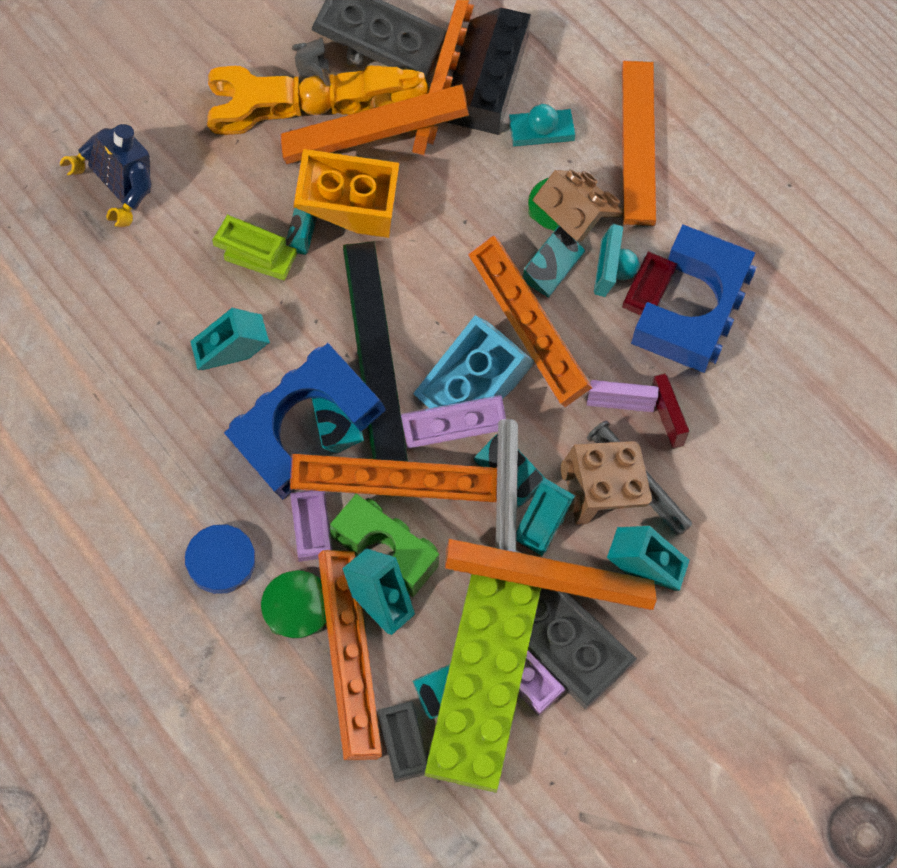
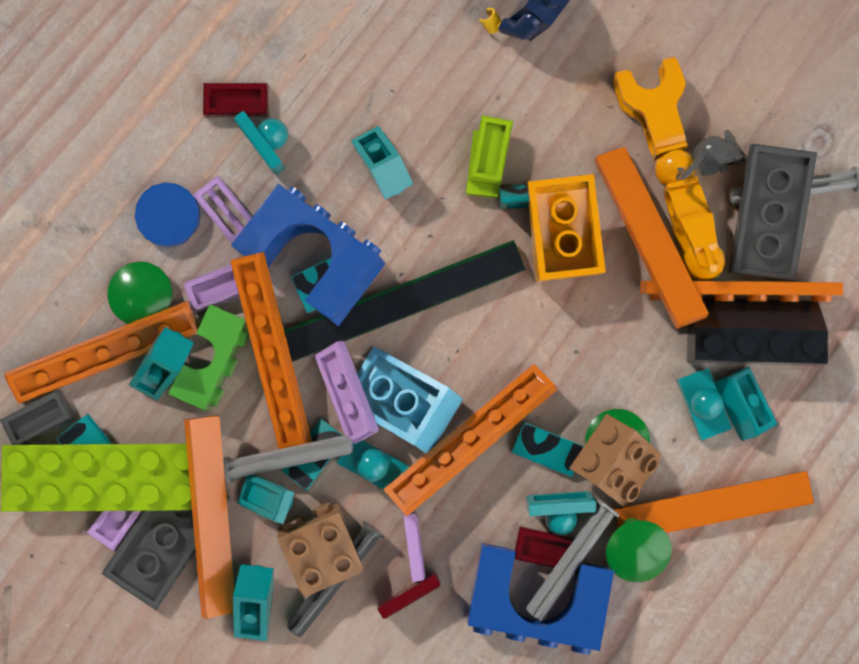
camera: 80 degrees right, 20 degrees up
none -> lavender tile [193,175,252,243]
none -> dark red tile [203,83,269,117]
none -> teal tile [234,110,288,175]
none -> teal tile [337,440,410,489]
none -> light grey axle [526,500,619,620]
none -> green dish [605,518,672,583]
none -> teal slope [714,366,778,441]

